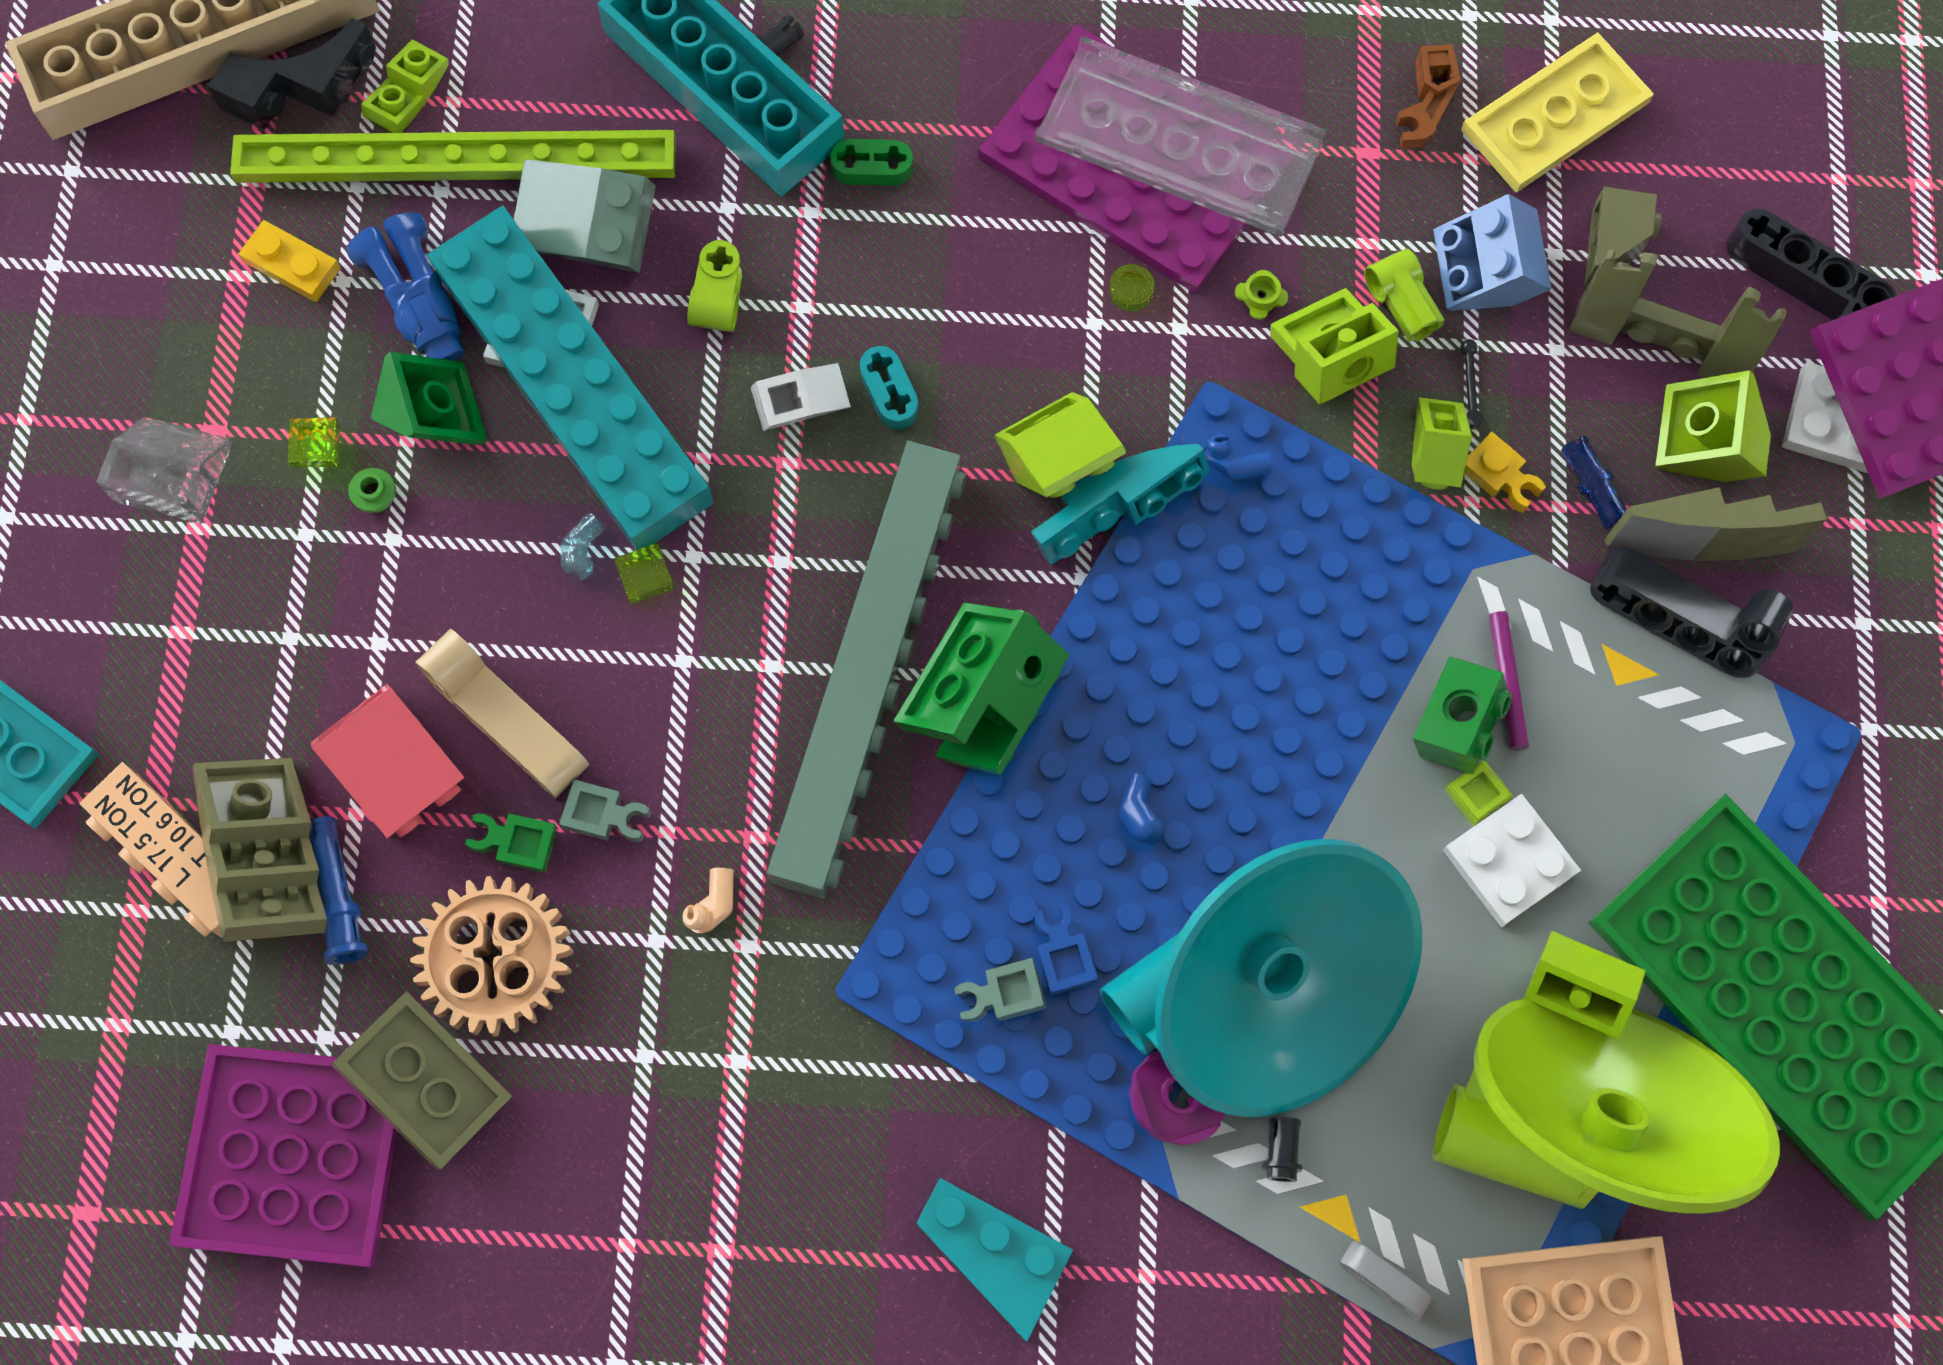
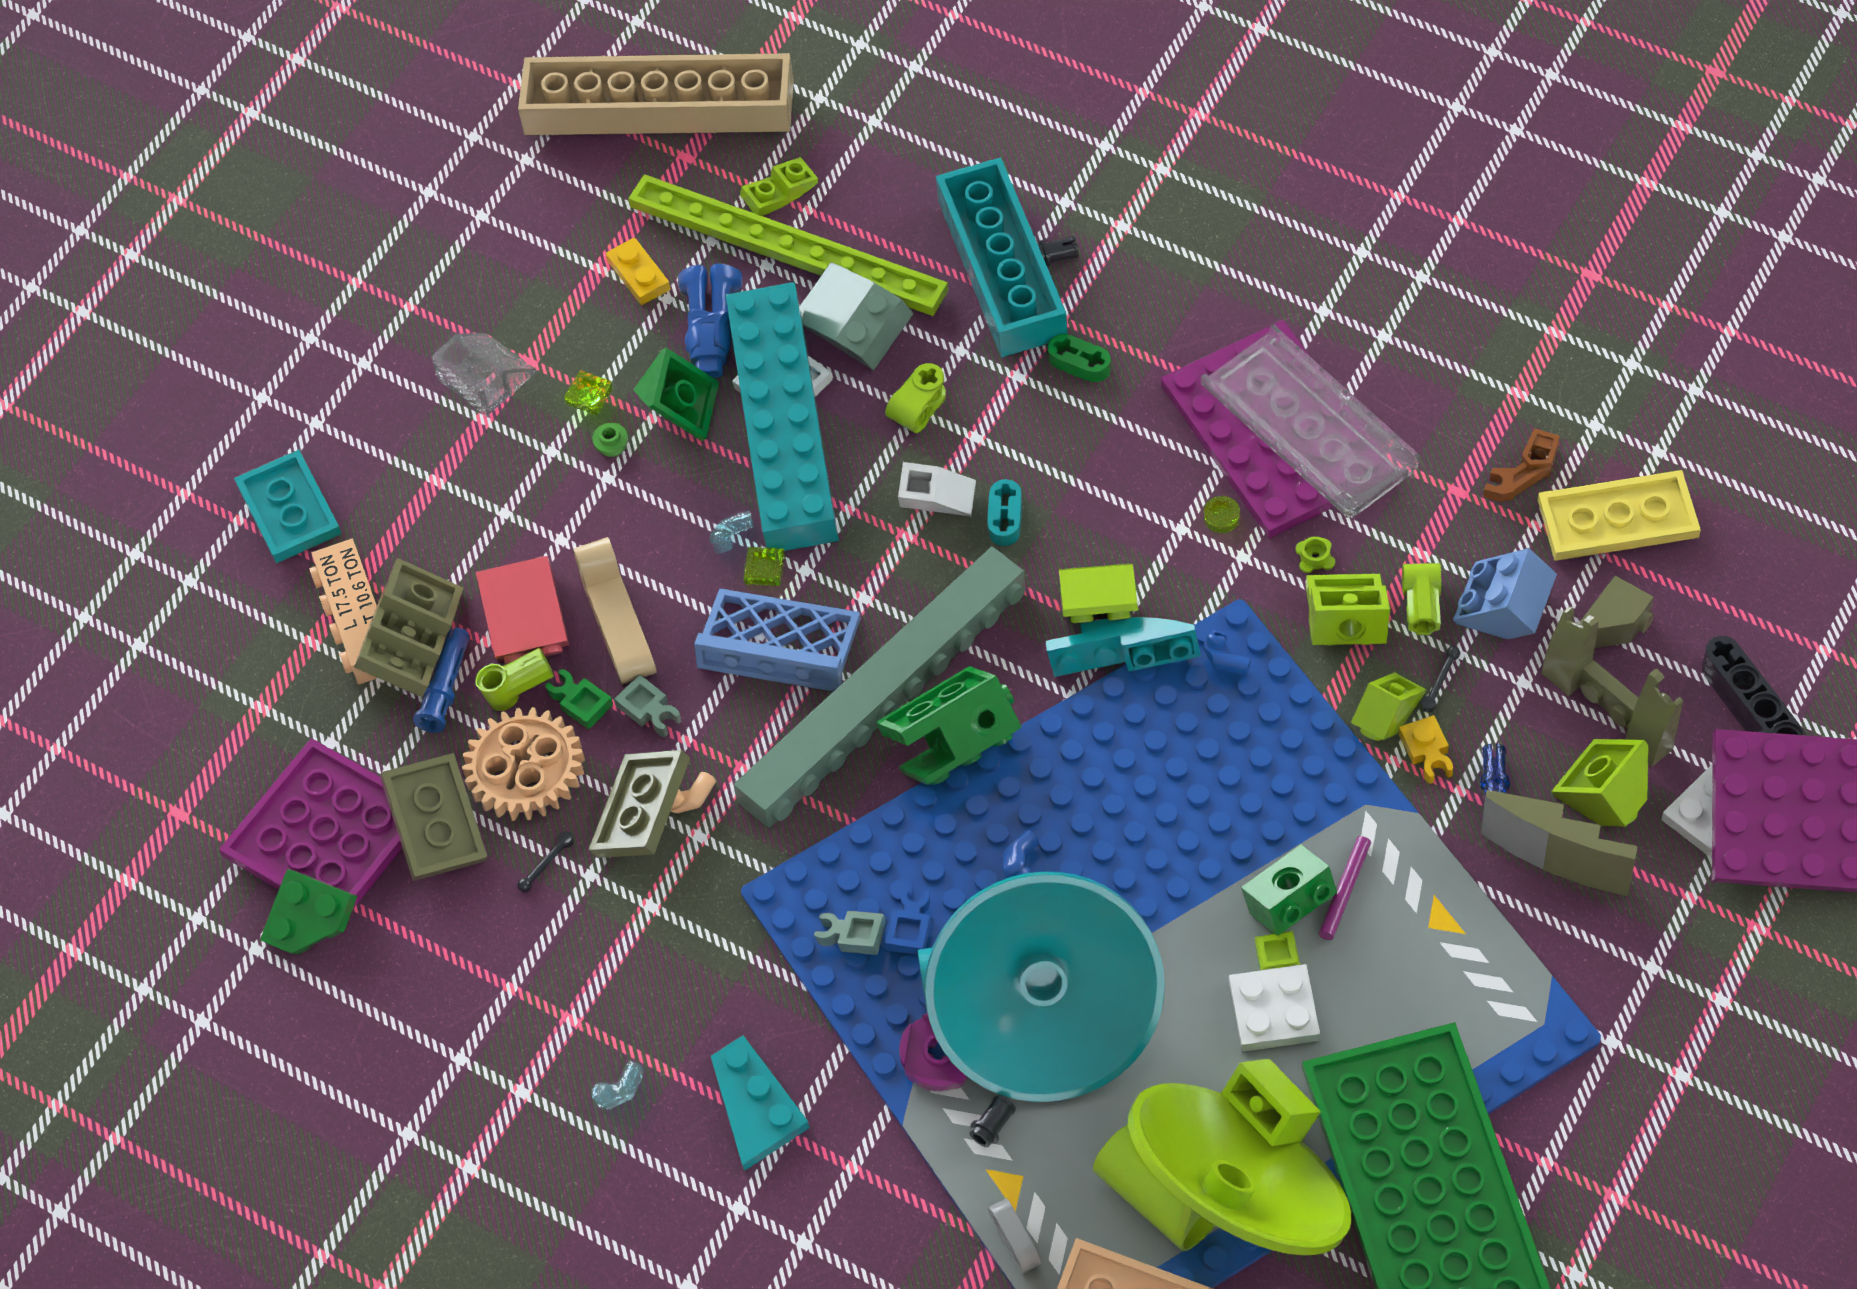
camera: 35 degrees right, 15 degrees down
black arch [208,18,377,130] -> none
black beam [1590,547,1794,678] -> none
none -> green plate [260,869,358,955]
none -> lime piece [475,647,554,711]
none -> black hinge [517,831,574,893]
none -> olive plate [588,750,690,858]
none -> clear light blue arm [591,1061,645,1109]
none -> medium blue fence [694,589,861,692]

